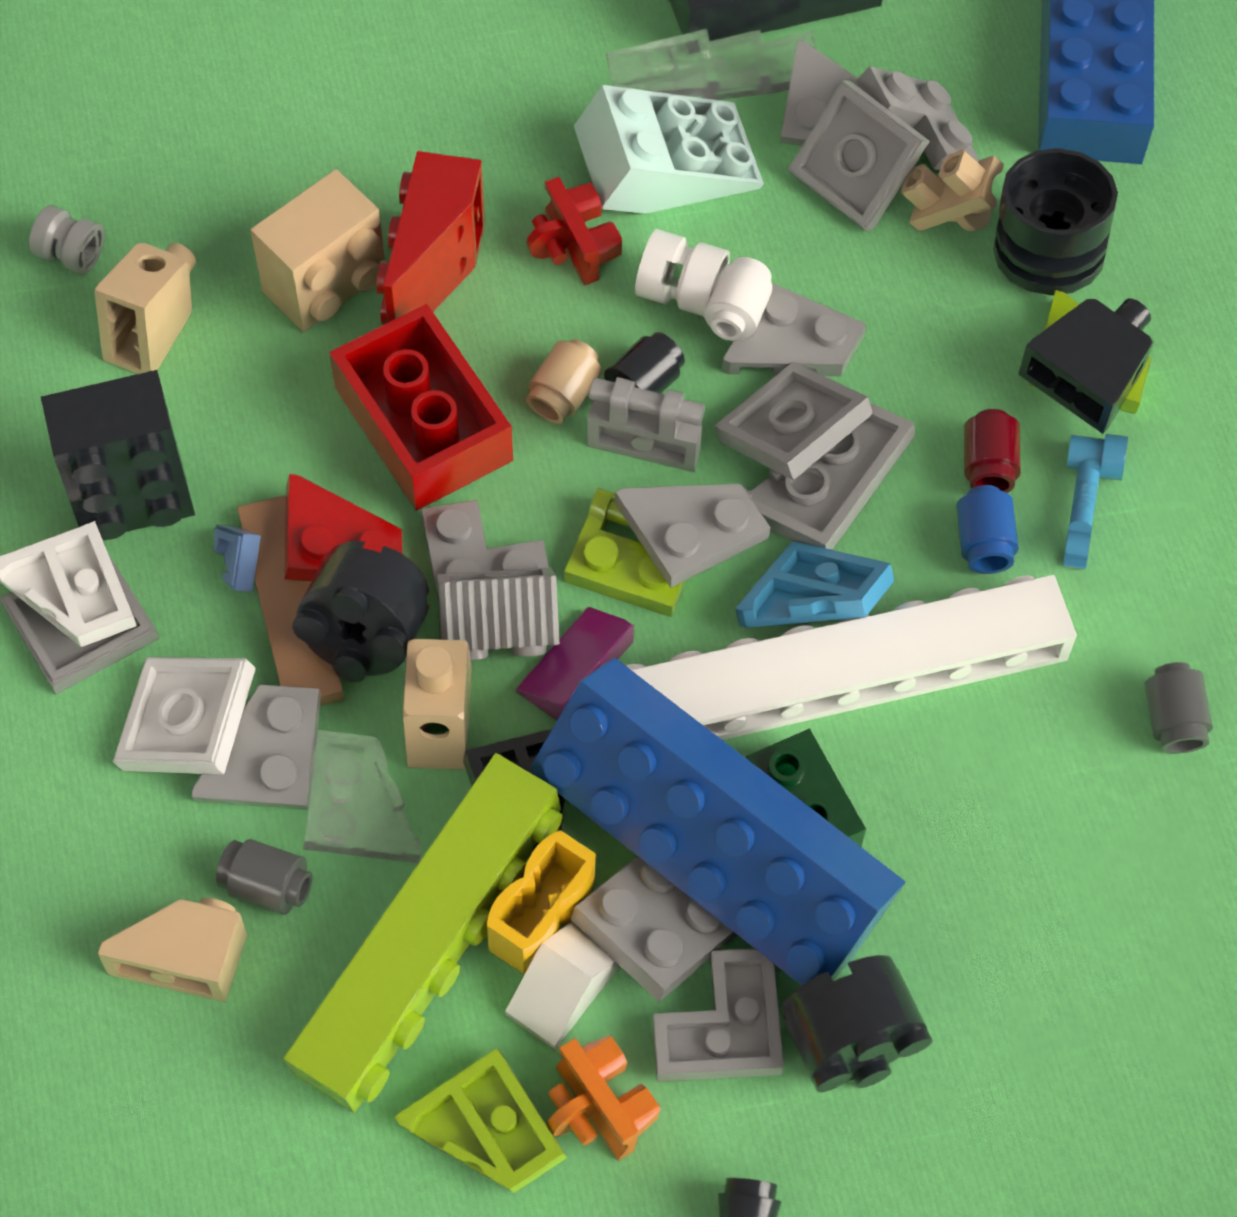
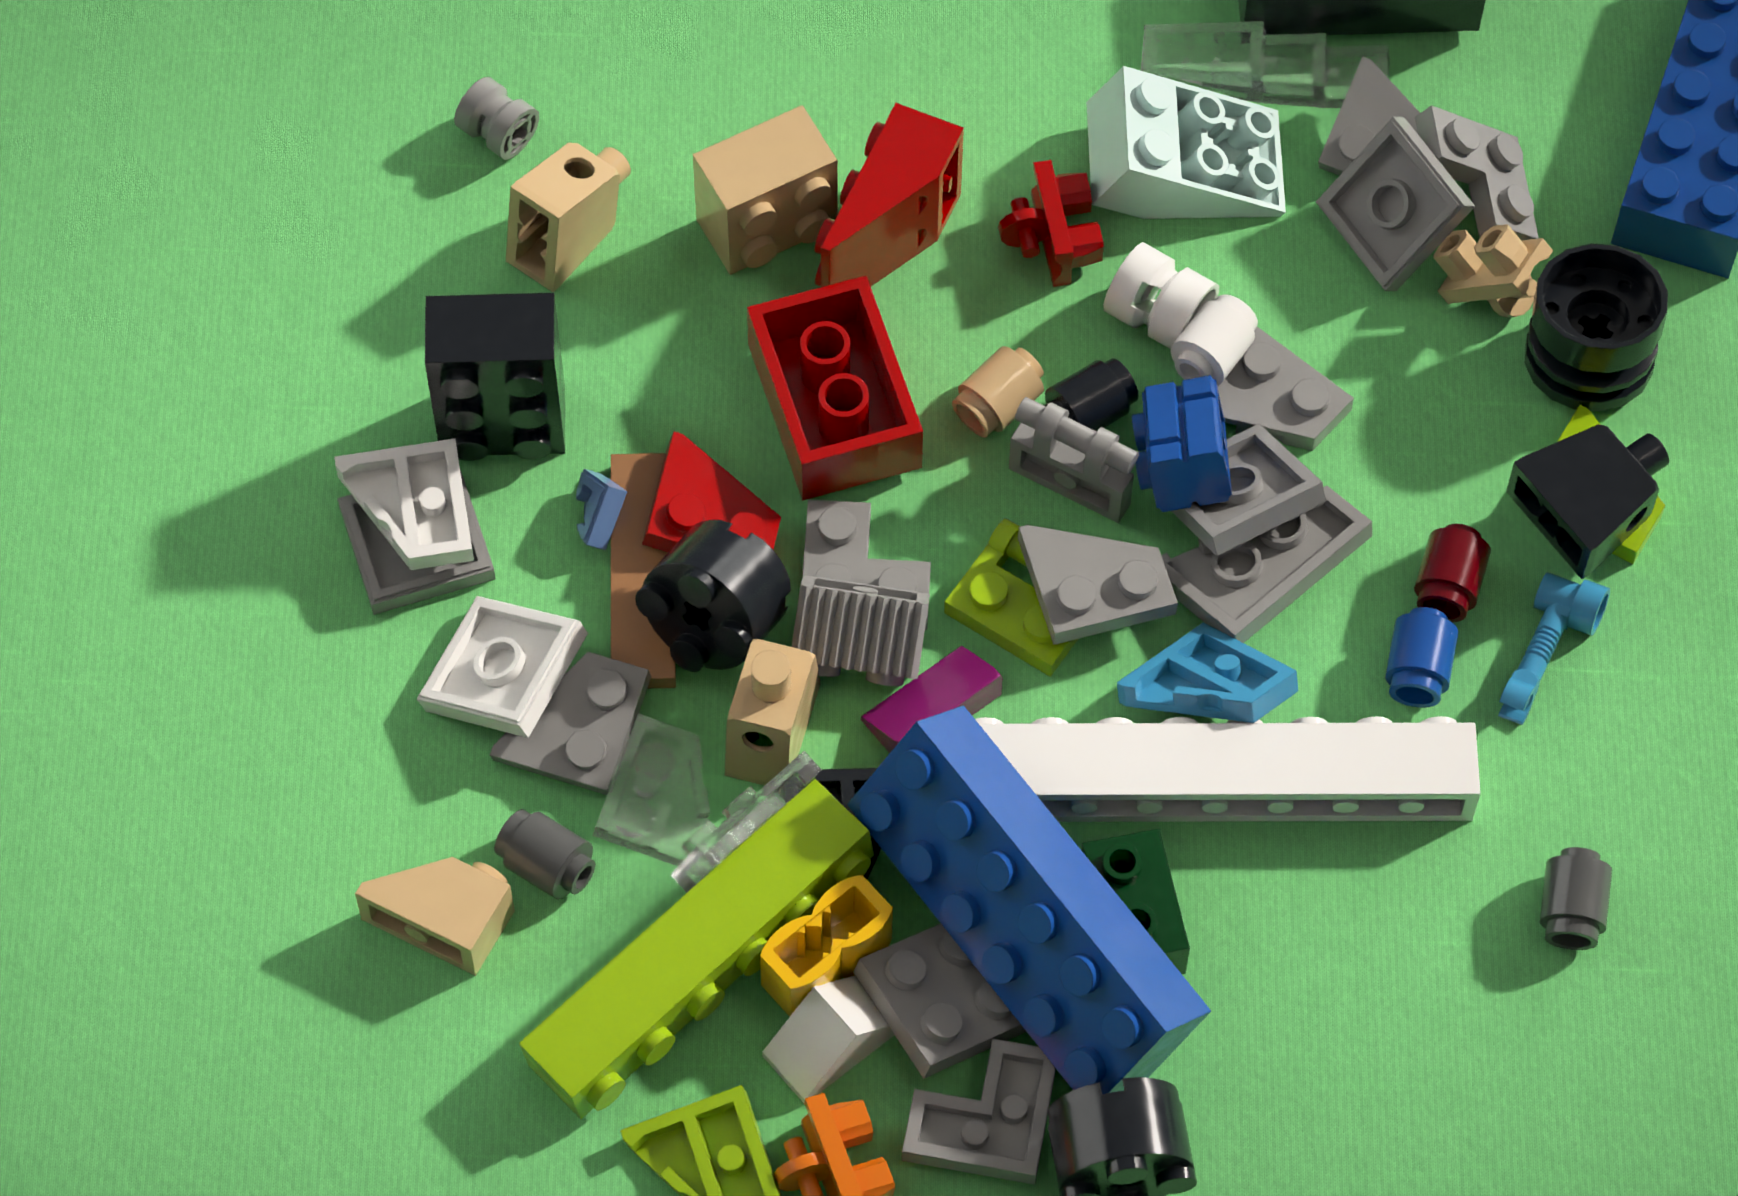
camera: 15 degrees right, 0 degrees up
none -> clear wing [670,751,822,893]
none -> blue brick [1132,375,1232,512]

